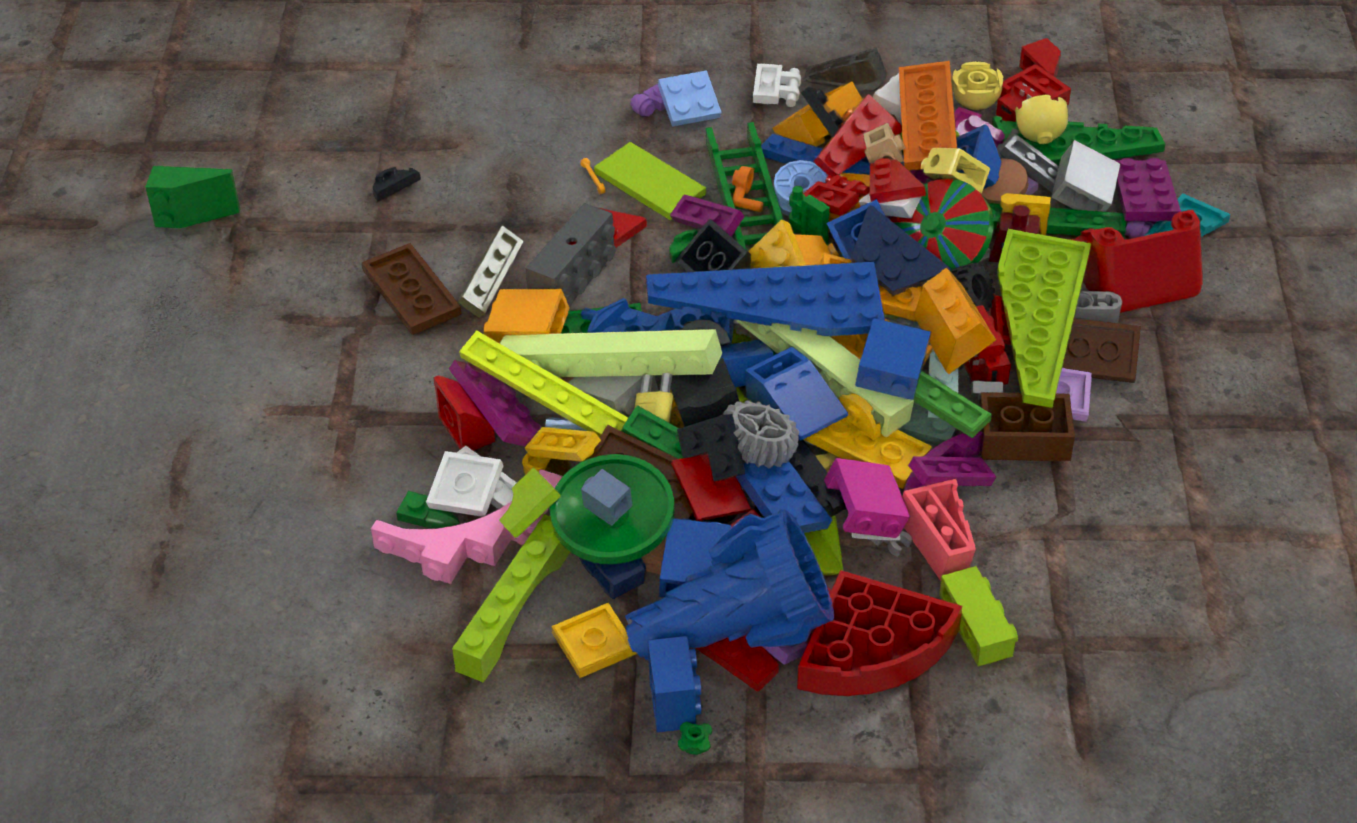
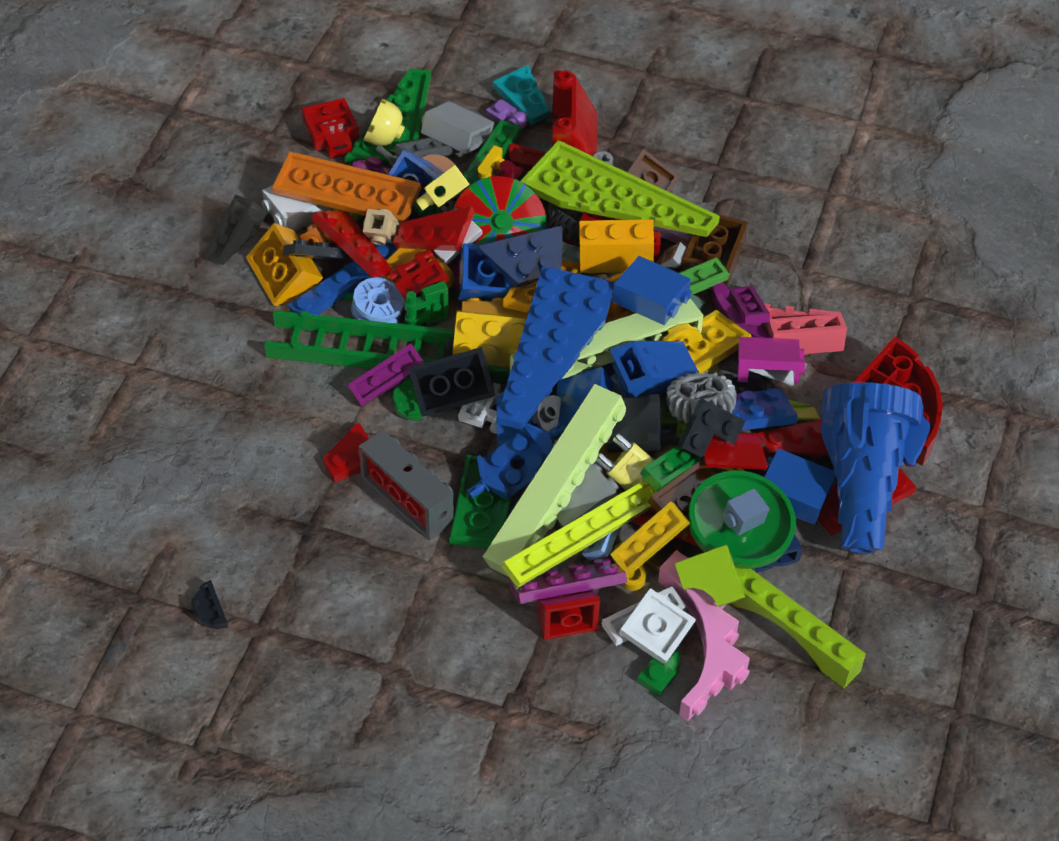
camera: 75 degrees left, 5 degrees up
green slope [145,166,240,228] -> none
reddish brown plate [362,243,462,335] -> none
plate [458,225,523,318] -> none
light orange brick [484,289,570,344] -> none
yellow plate [551,603,637,678] -> none
light orange hinge [580,158,606,194] -> none
lime tile [594,142,706,220] -> none
medium lavender plate [630,84,666,116] -> none
blue brick [648,636,701,732] -> none
light blue plate [658,71,722,127] -> none
green plate [678,722,712,755] -> none
orange plate [732,166,763,212] -> none
white plate [753,64,801,107] -> none
lime brick [939,566,1018,667] -> none
light yellow cylinder [952,61,1003,110] -> none
red slope [1019,38,1061,78] -> none
magenta plate [1116,158,1181,221] -> none

